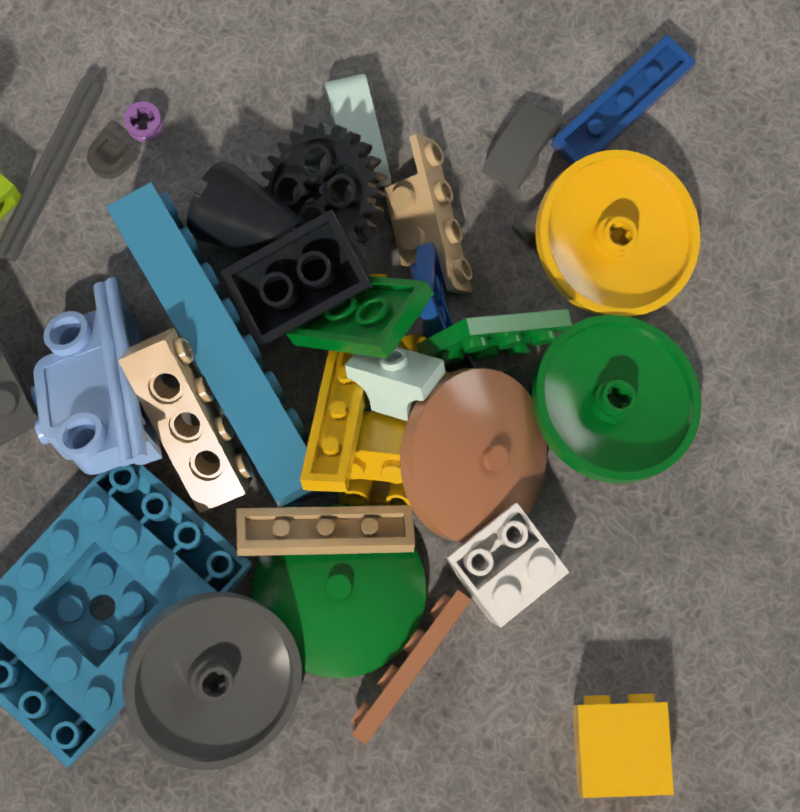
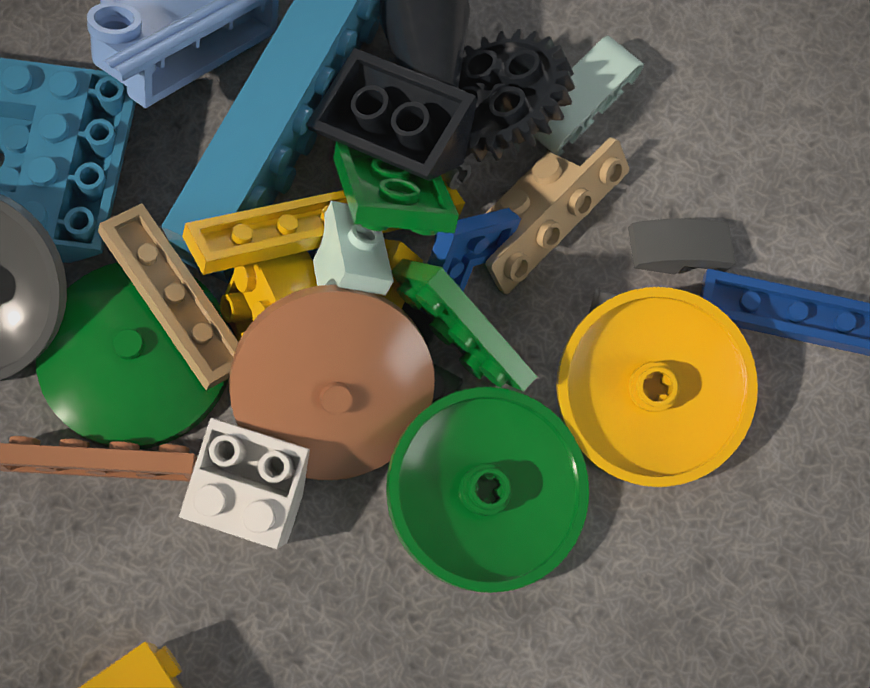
camera: 55 degrees right, 5 degrees down
tan brick [118,328,253,513] -> none

